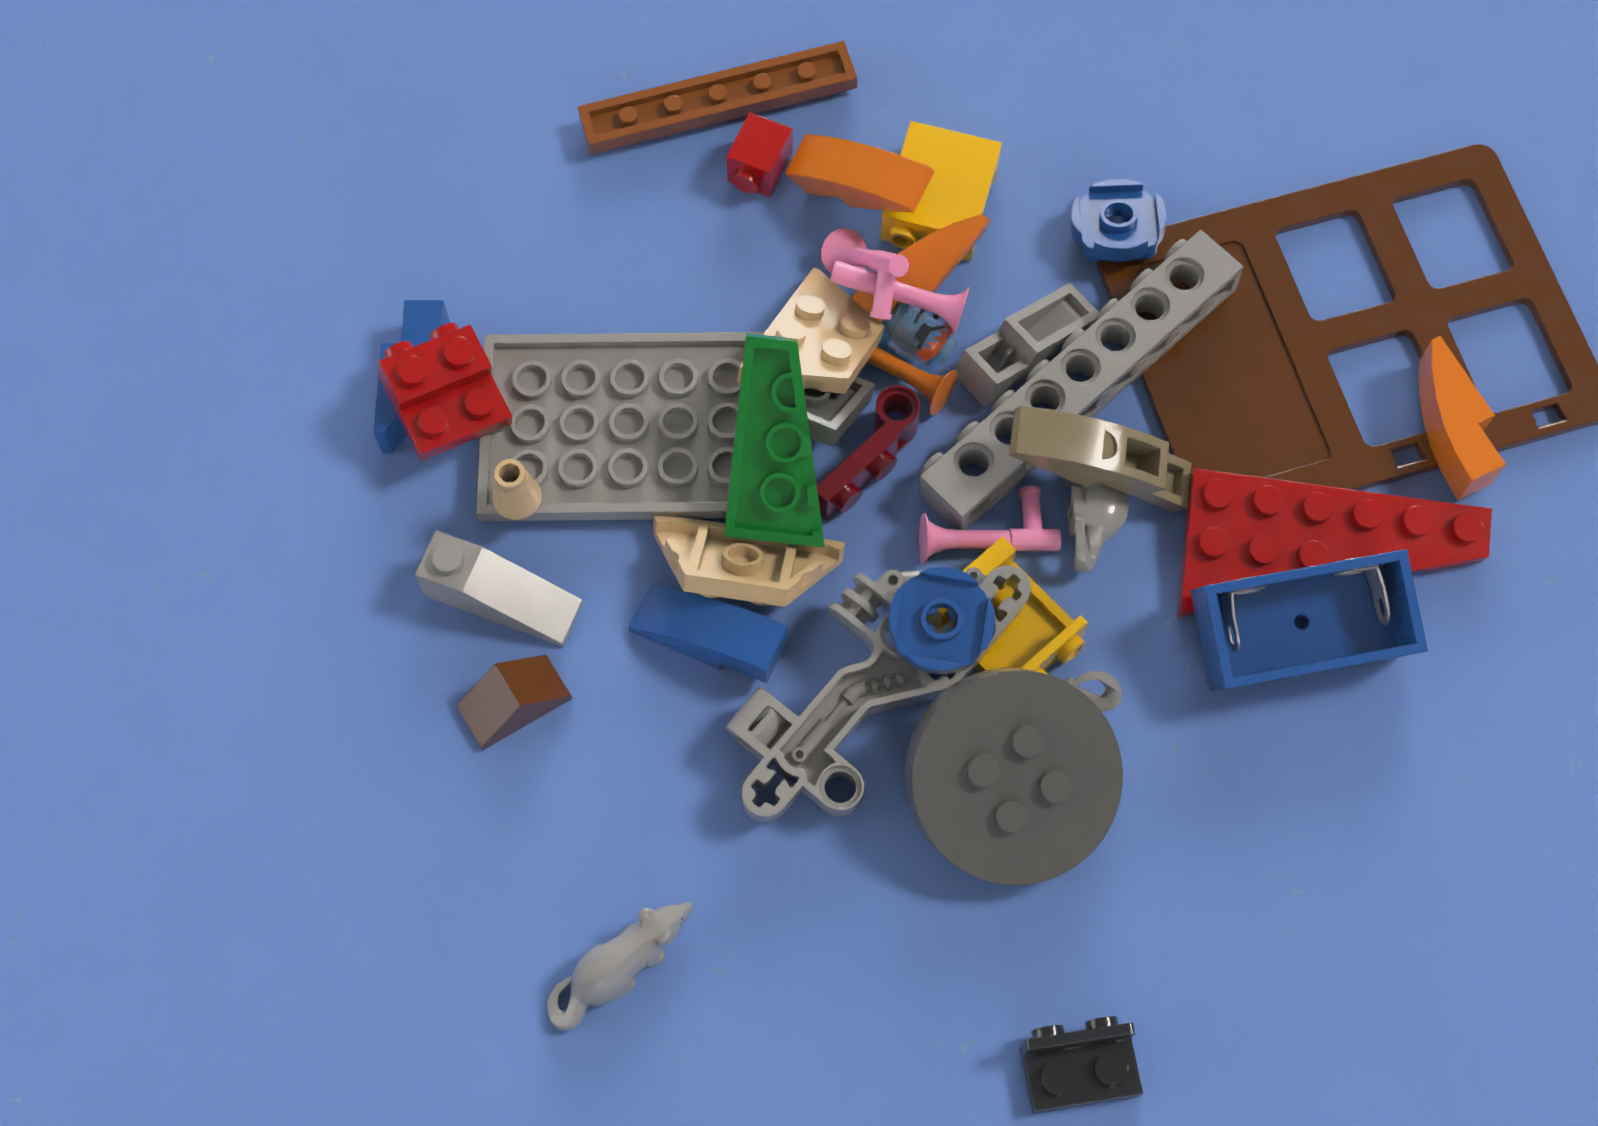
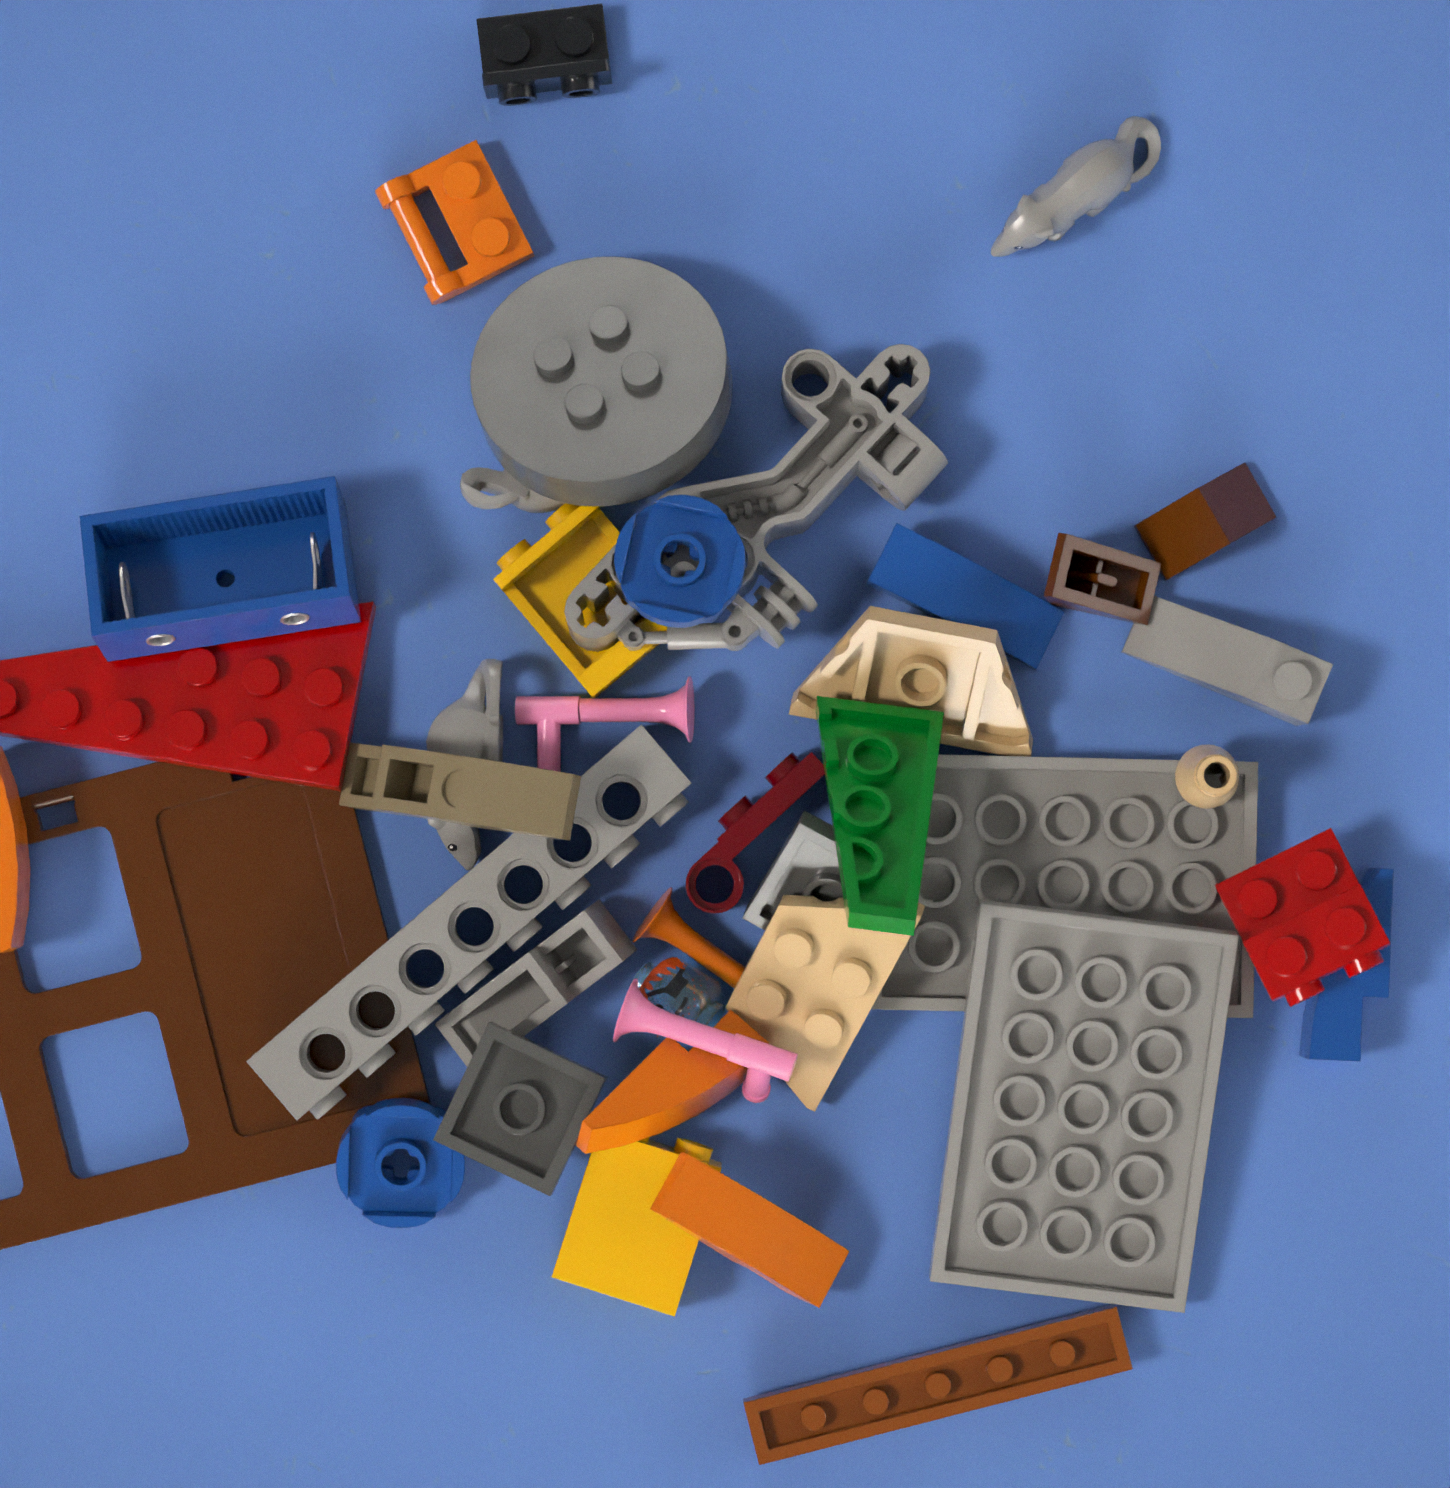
camera: 175 degrees left, 20 degrees up
red brick [726,112,793,198] -> none
bright pink piece [821,228,909,320] -> none
none -> orange plate [375,140,534,305]
none -> dark grey tile [433,1022,608,1196]
none -> light grey plate [929,899,1239,1313]
none -> reddish brown slope [1044,533,1162,625]

